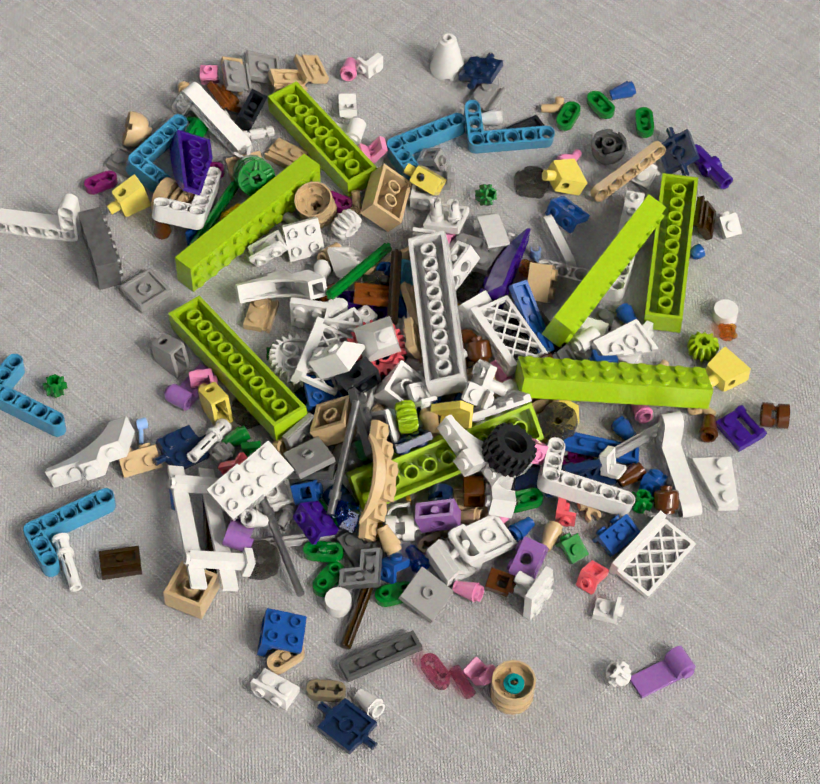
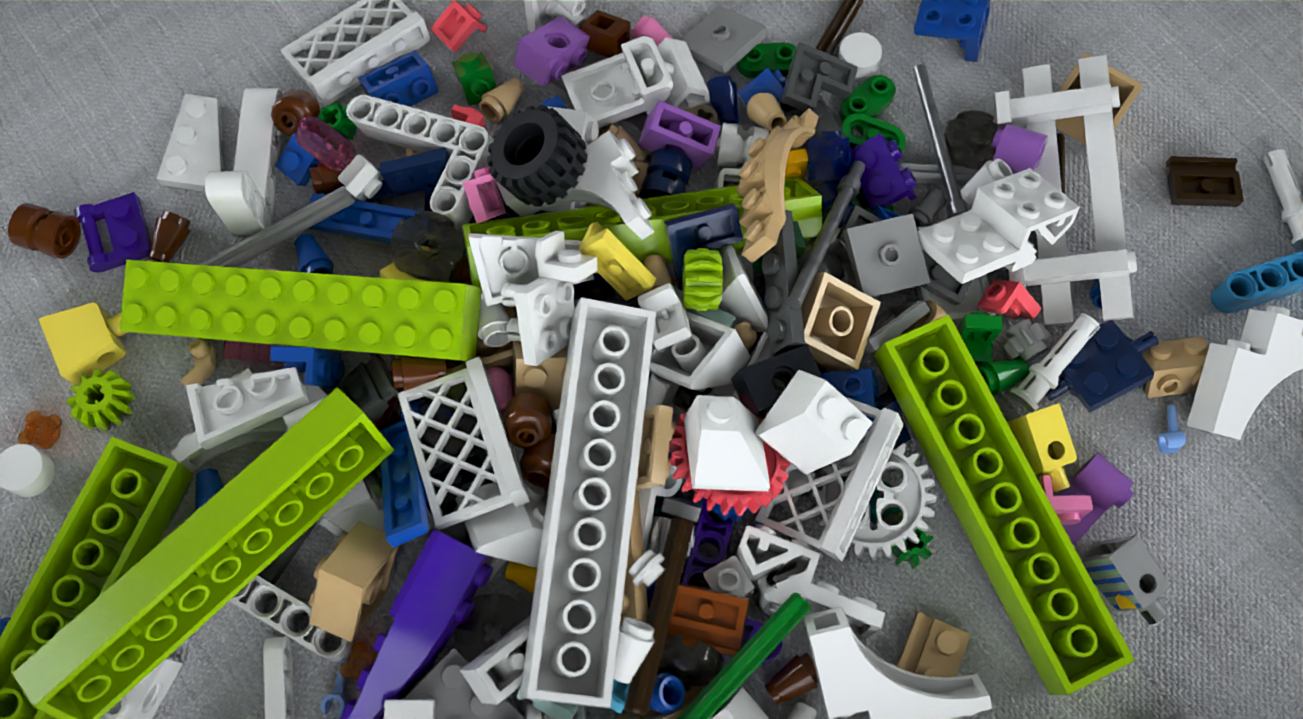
camera: 170 degrees left, 15 degrees up
none -> clear pink beam [295,117,356,171]
none -> white cone [613,617,655,683]
none -> white plate [628,549,665,587]

